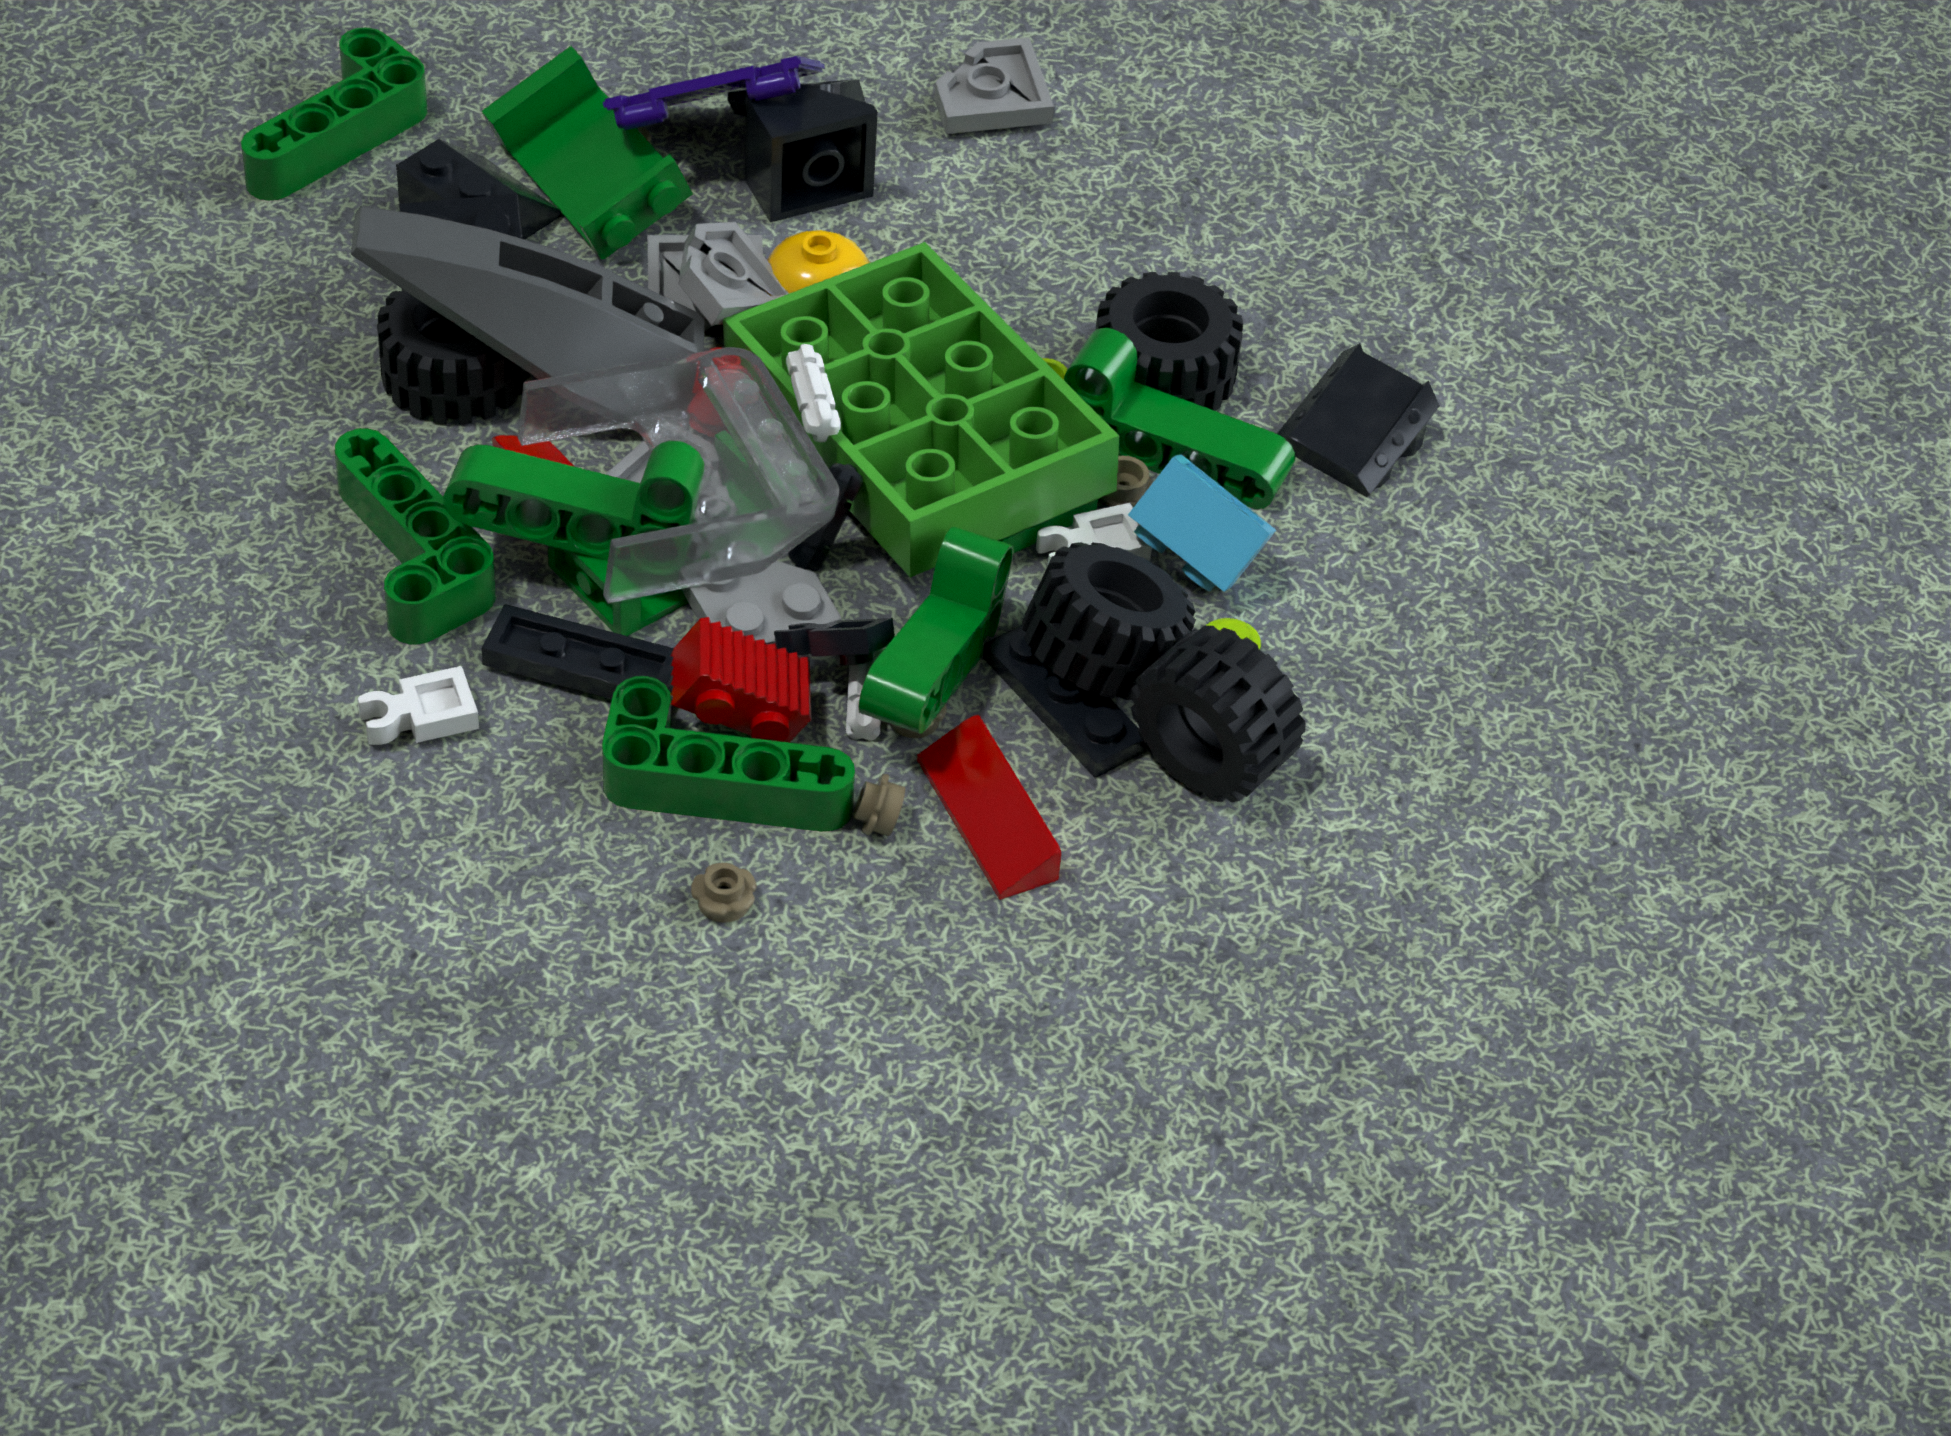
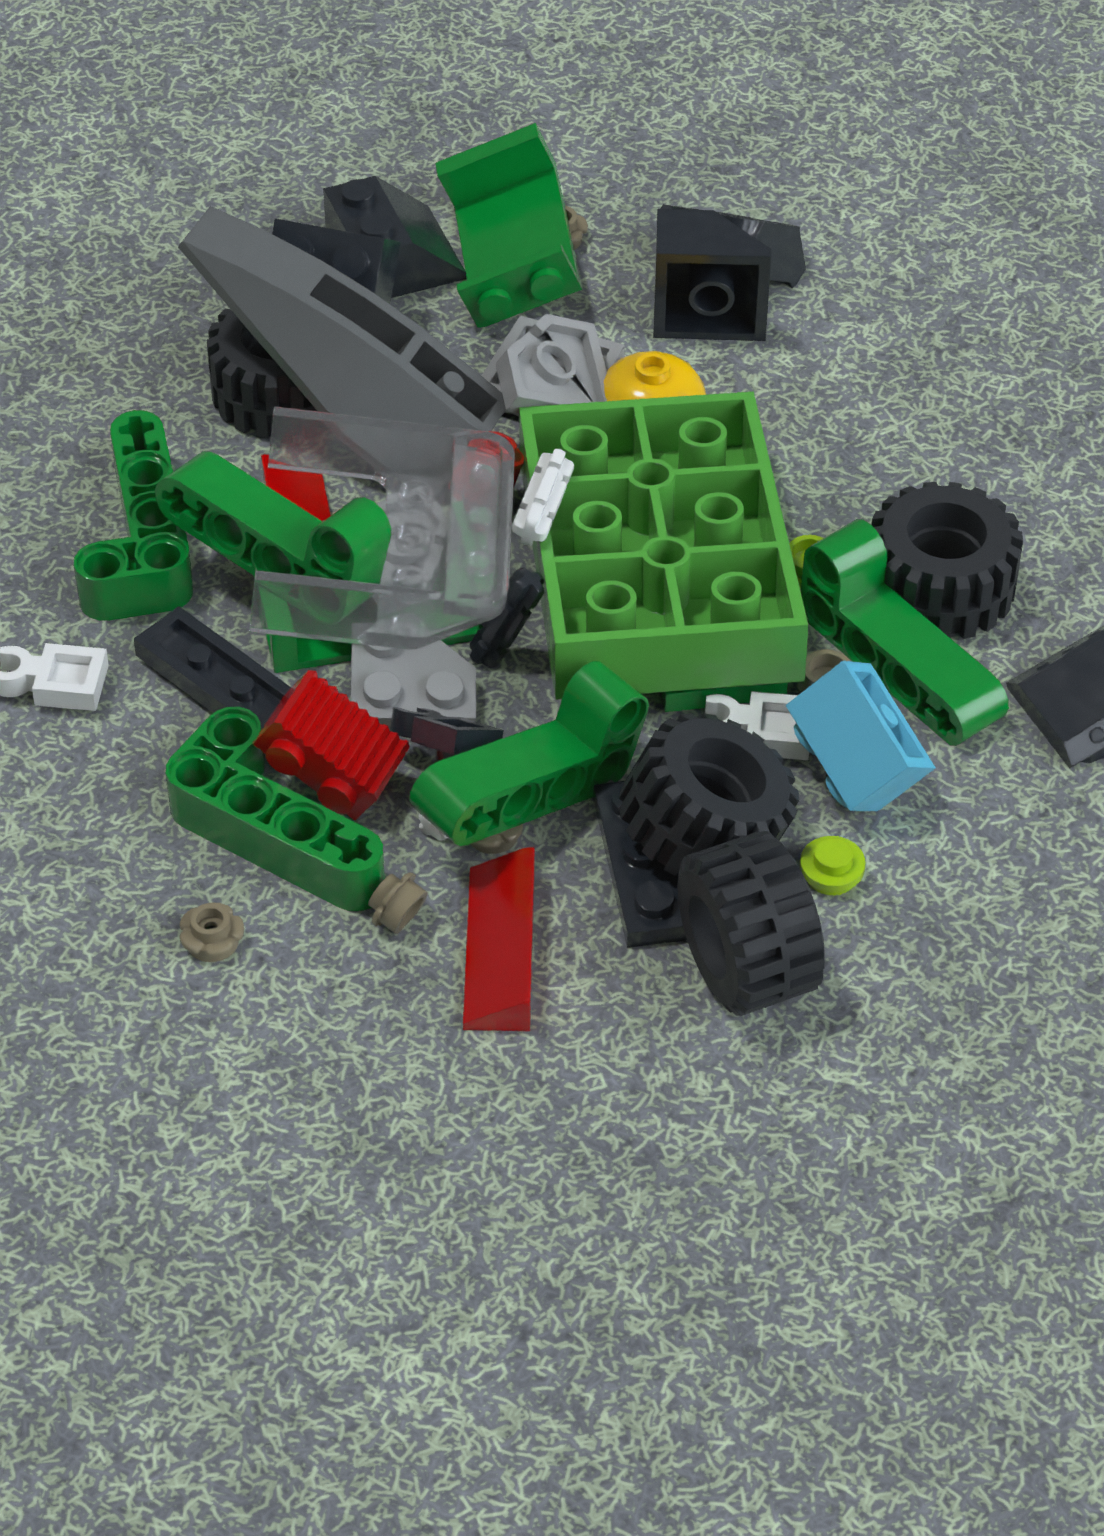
camera: 30 degrees right, 0 degrees up
green beam [241,27,427,201] -> none
dark purple window [602,56,825,130] -> none
light grey plate [934,37,1054,134] -> none

